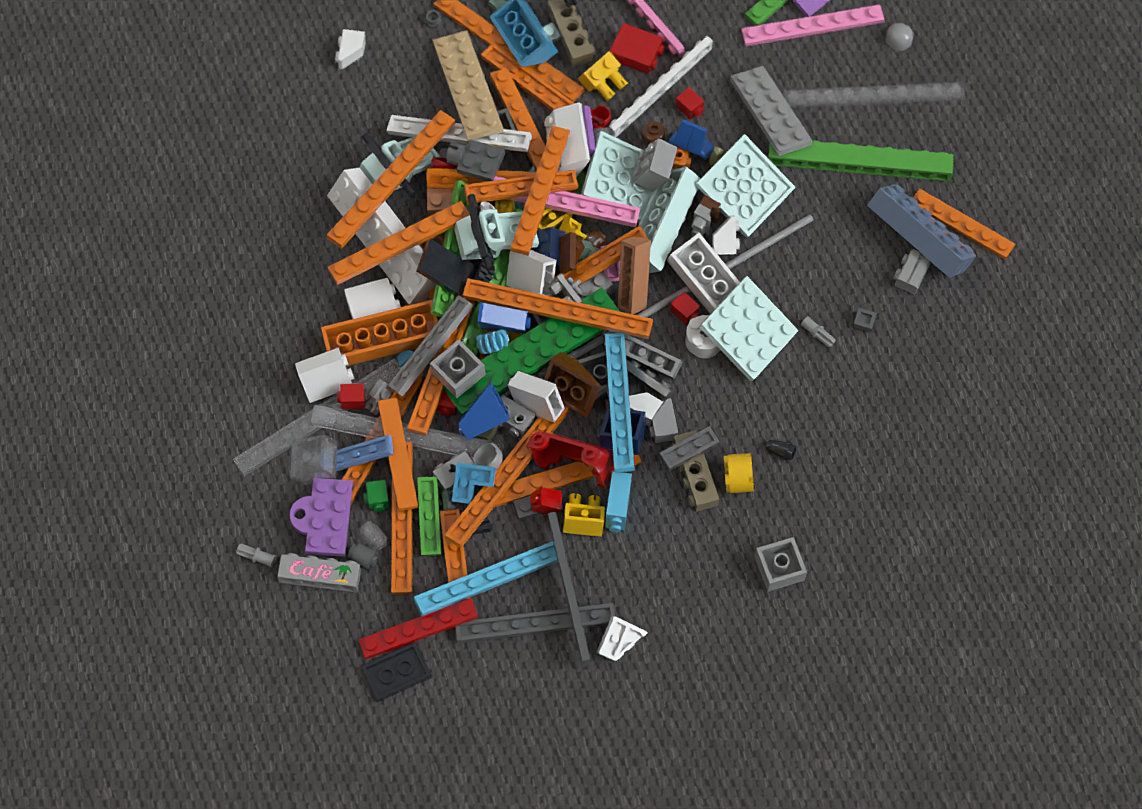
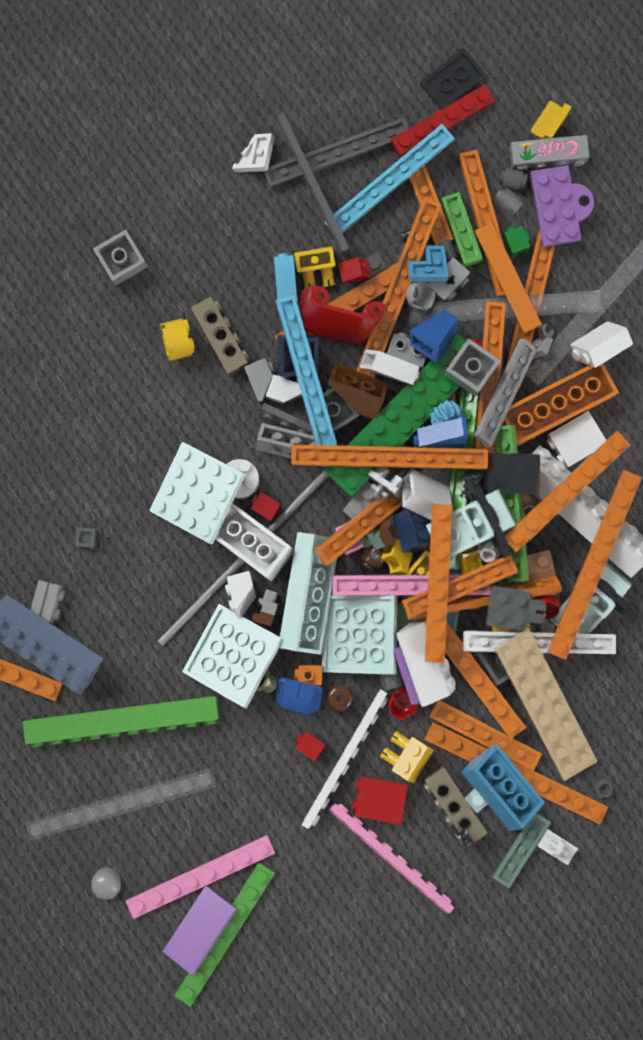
camera: 175 degrees right, 20 degrees up
light grey axle [236,544,276,567] -> none
clear brick [290,435,337,484] -> none
medium blue tile [322,435,394,474] -> none
red brick [337,383,365,410] -> none
dark azure tile [396,350,414,367] -> none
reddish brown tile [560,232,576,274] -> none
nougat brick [617,237,651,314] -> none
light grey brick [633,138,678,192] -> none
flat silver plate [659,426,720,471] -> none
light grey plate [730,66,812,156] -> none
black cone [766,440,796,461] -> none
light grey axle [801,316,836,347] -> none
none -> yellow panel [531,101,571,139]

